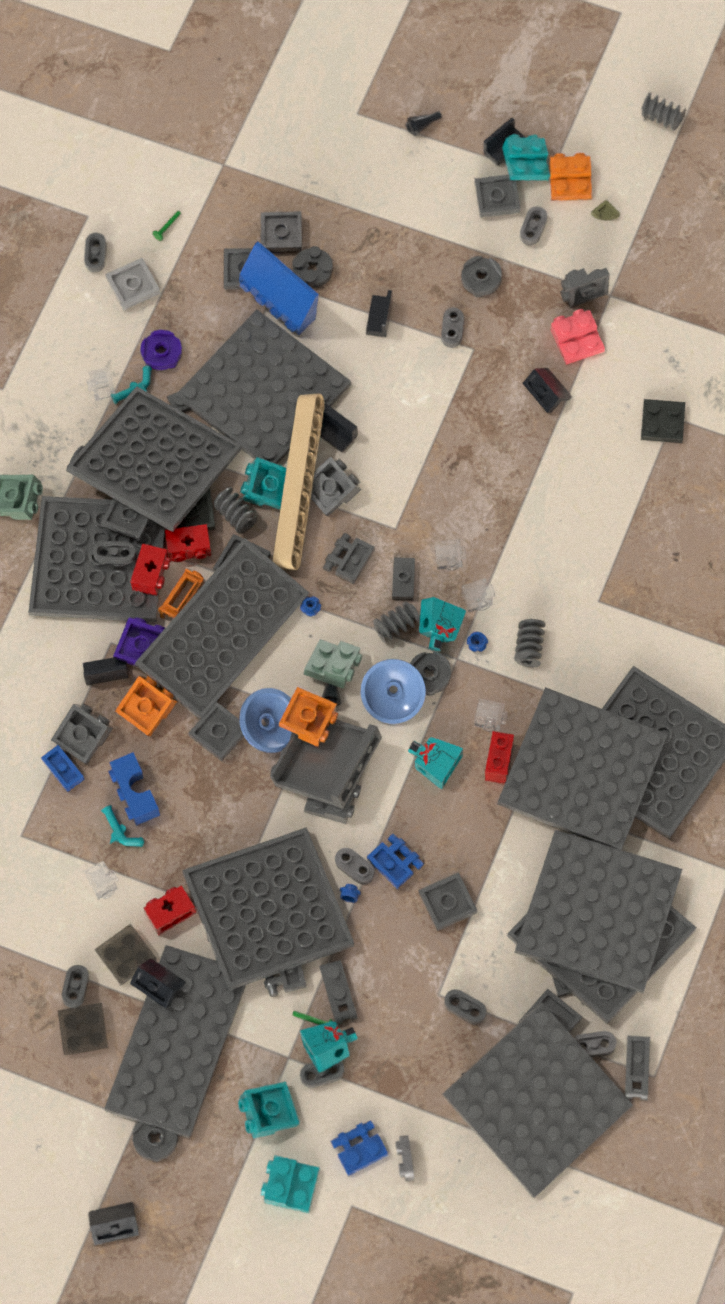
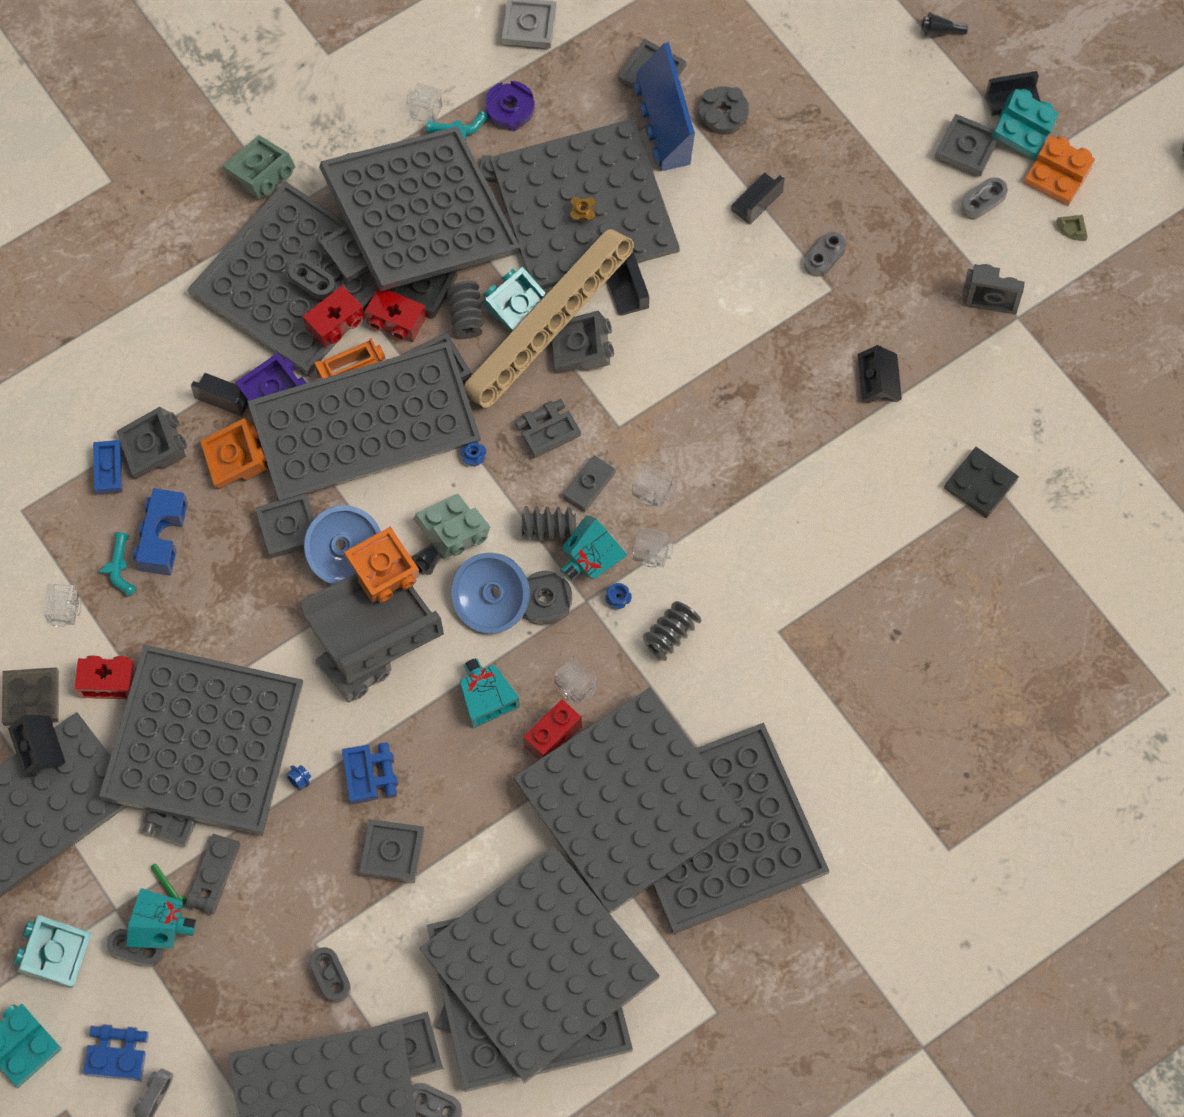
camera: 30 degrees right, 0 degrees up
flat silver plate [261,211,302,252] -> none
flat silver plate [335,848,374,885] -> none
dark grey plate [461,256,502,297] -> none
coral plate [551,309,605,365] -> none
none -> pearl gold plate [570,197,596,222]

